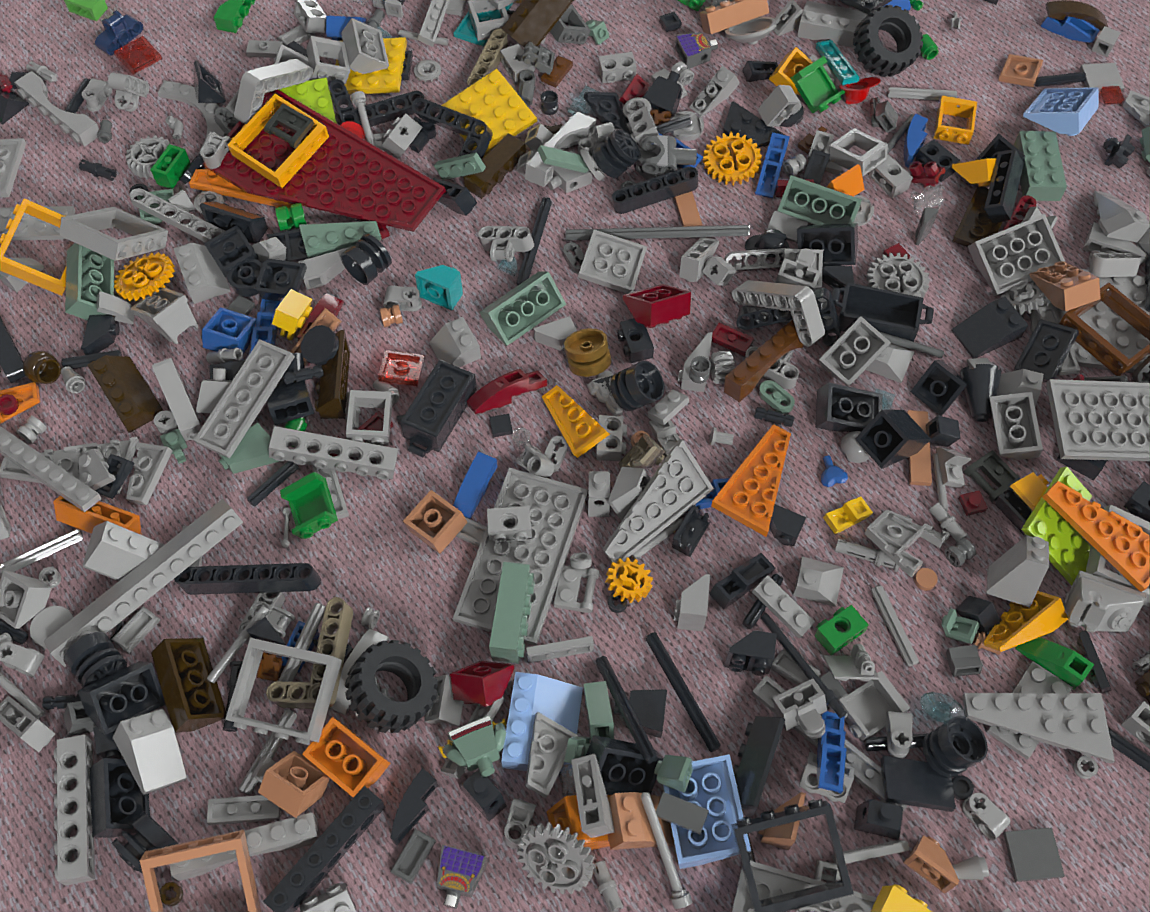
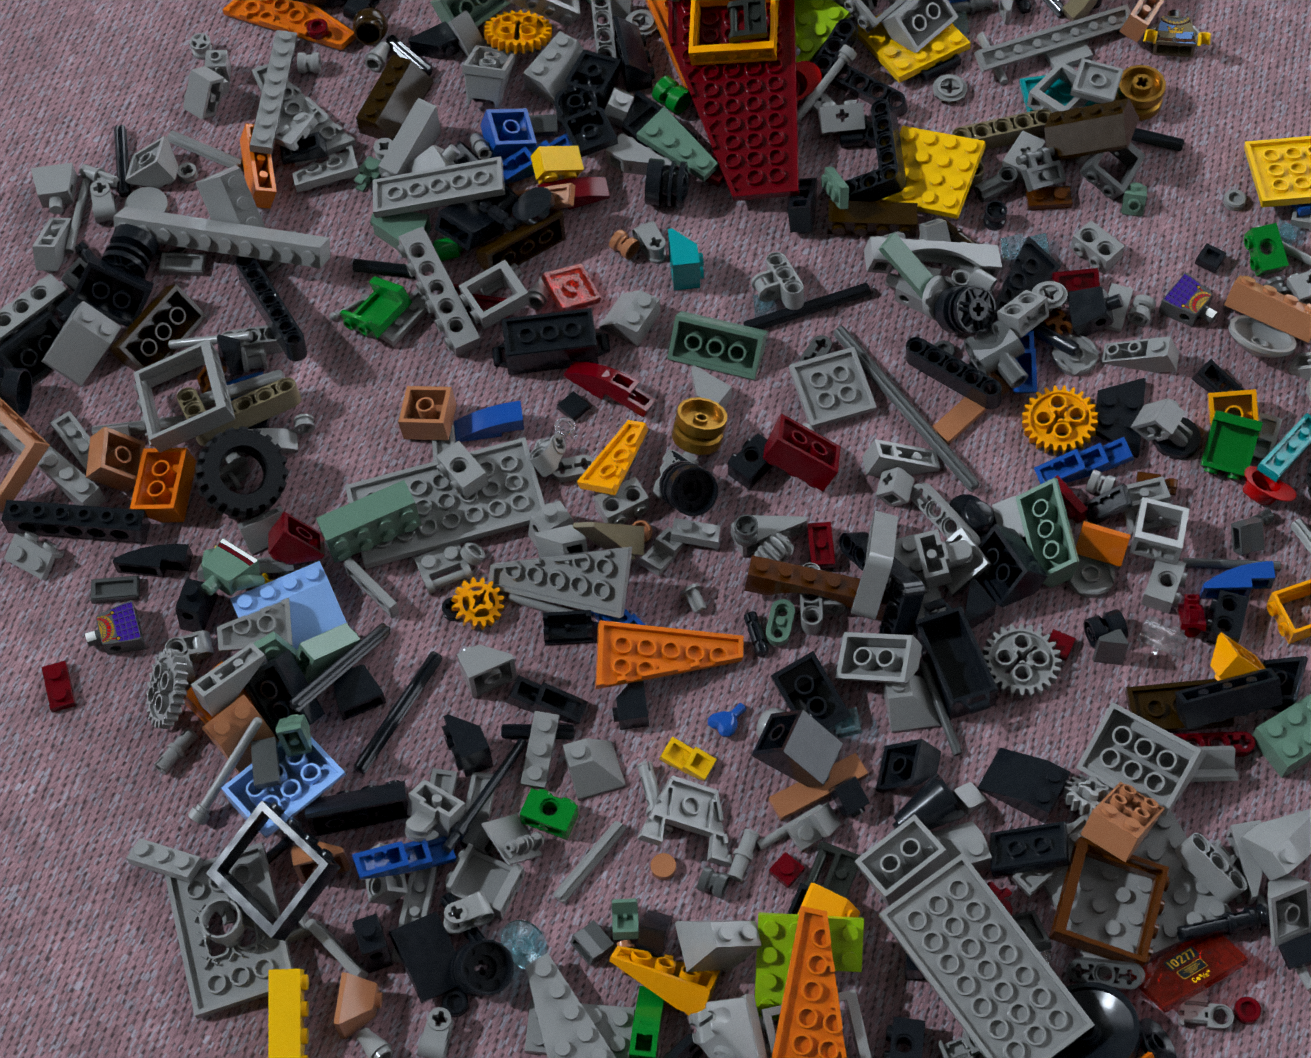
camera: 60 degrees right, 0 degrees up
none -> black wheel [1083,609,1128,649]

